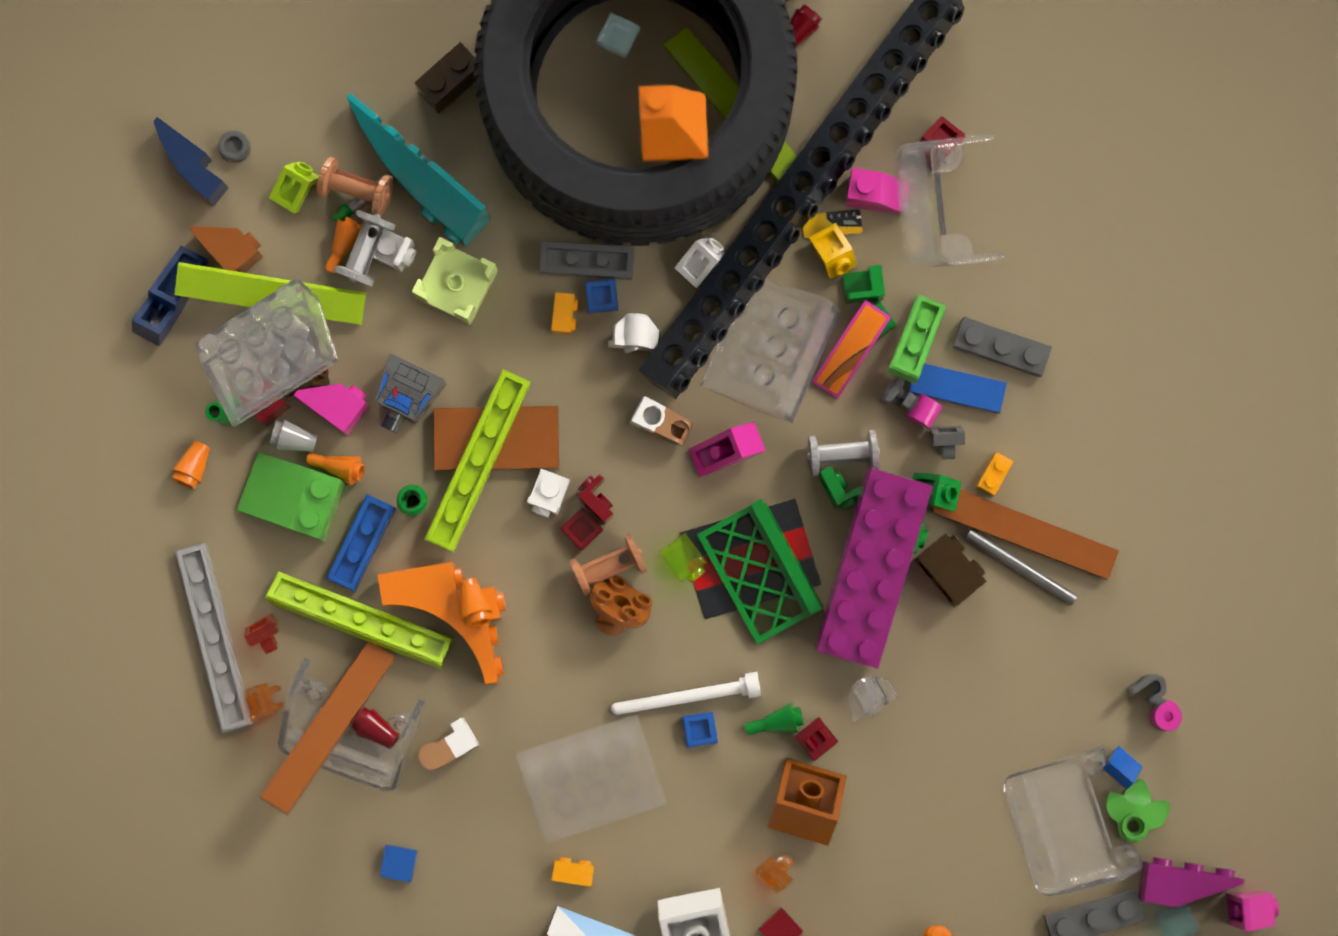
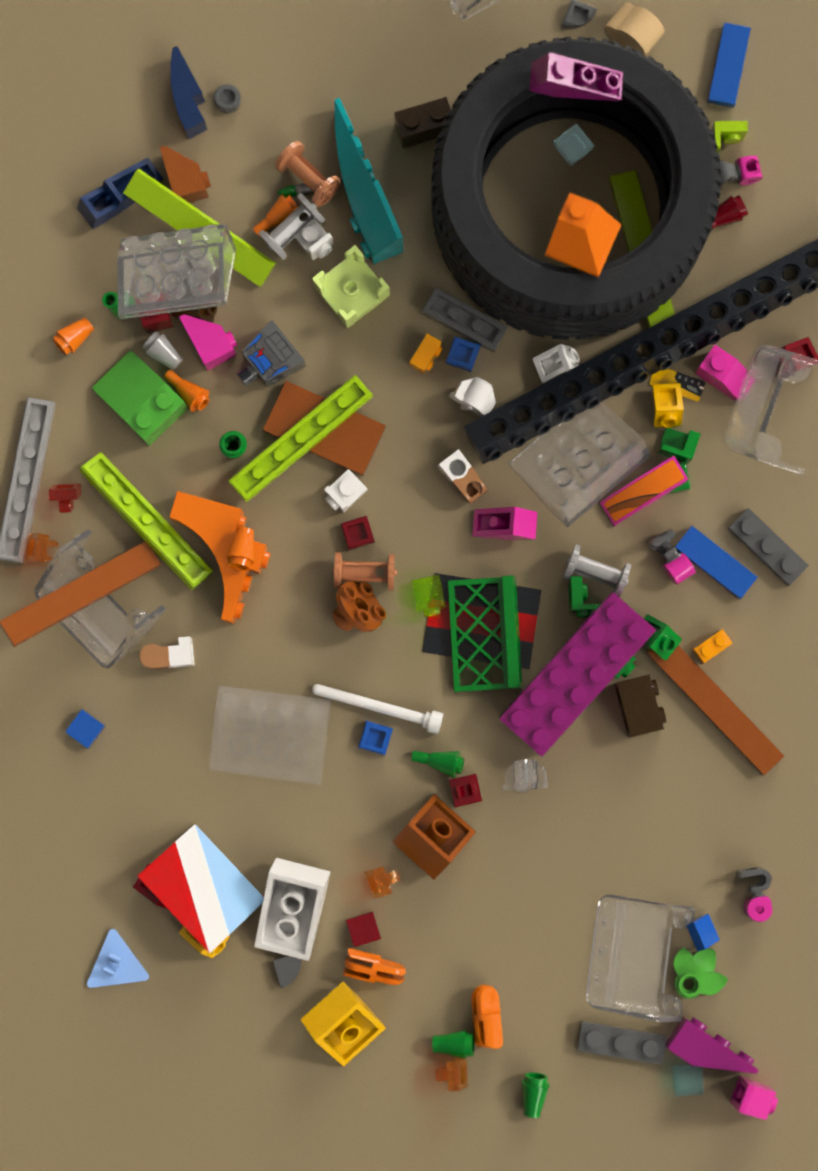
camera: 30 degrees right, 0 degrees up
lime bracket [269,162,319,214] -> none
blue tile [326,494,396,592] -> none
dark red cone [351,707,400,750] -> none
light orange piece [552,857,595,887] -> none
dark red bracket [578,474,613,525] -> none
bright green tile [887,294,946,384] -> none
dark grey tile [930,425,965,460] -> none
flat silver bar [965,529,1078,605] -> none

